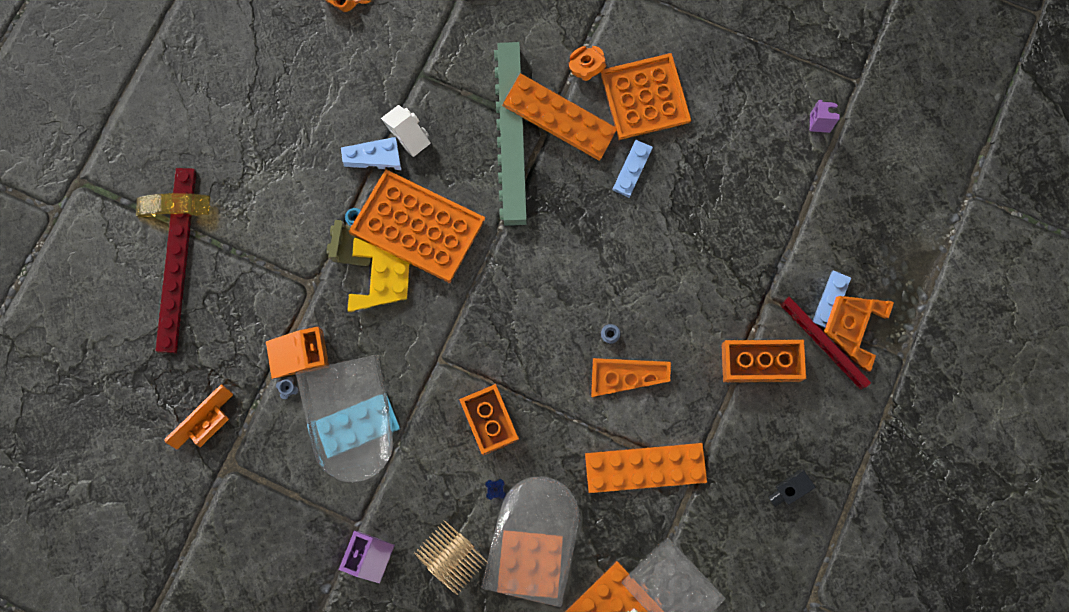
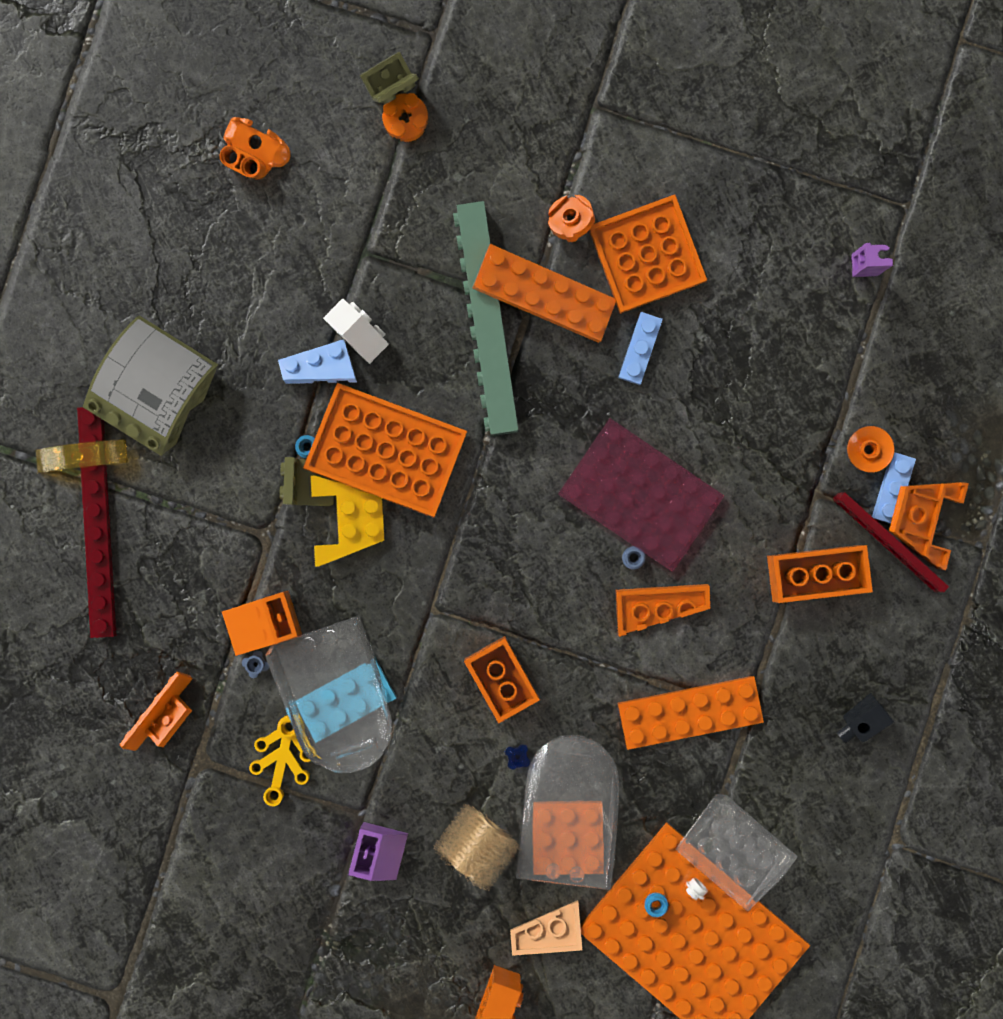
camera: 10 degrees left, 10 degrees up
none -> light grey slope [83,315,218,456]
none -> yellow plant [249,715,315,806]
none -> clear pink plate [558,418,724,572]
none -> orange dish [847,426,894,472]

